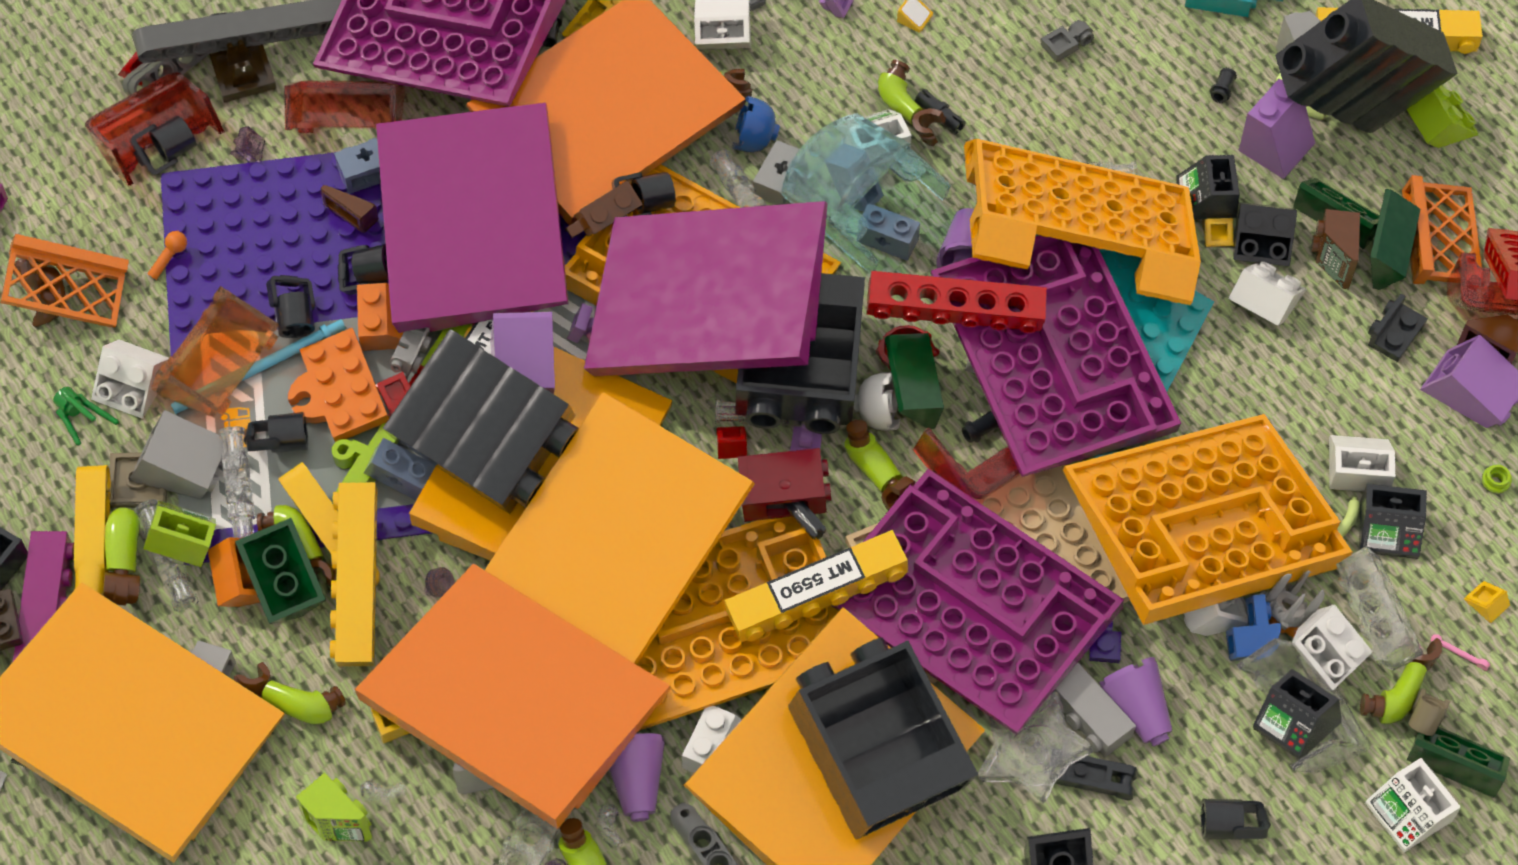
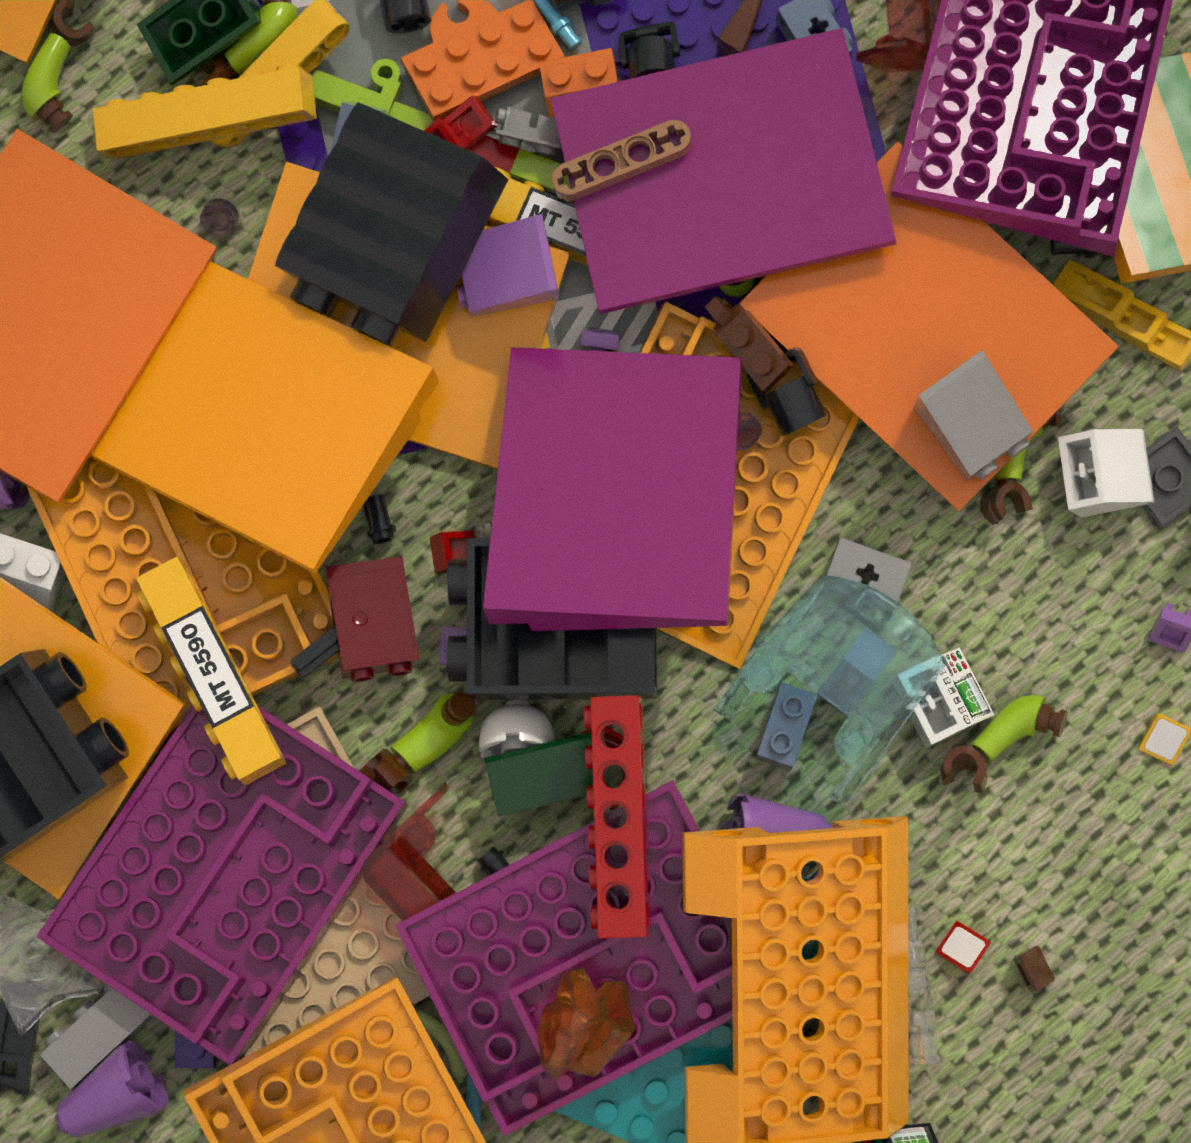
camera: 85 degrees right, 20 degrees up
clear piece [709,149,768,208] -> none
blue cylinder [732,96,780,153] -> none
black pin [915,89,966,135] -> none
dark grey plate [1041,20,1094,62] -> none
none -> clear orange piece [536,968,635,1079]
none -> medium nougat beam [552,120,692,201]
none -> light grey slope [913,350,1033,481]
none -> white slope [935,920,991,974]
none -> reddish brown slope [1014,946,1055,991]

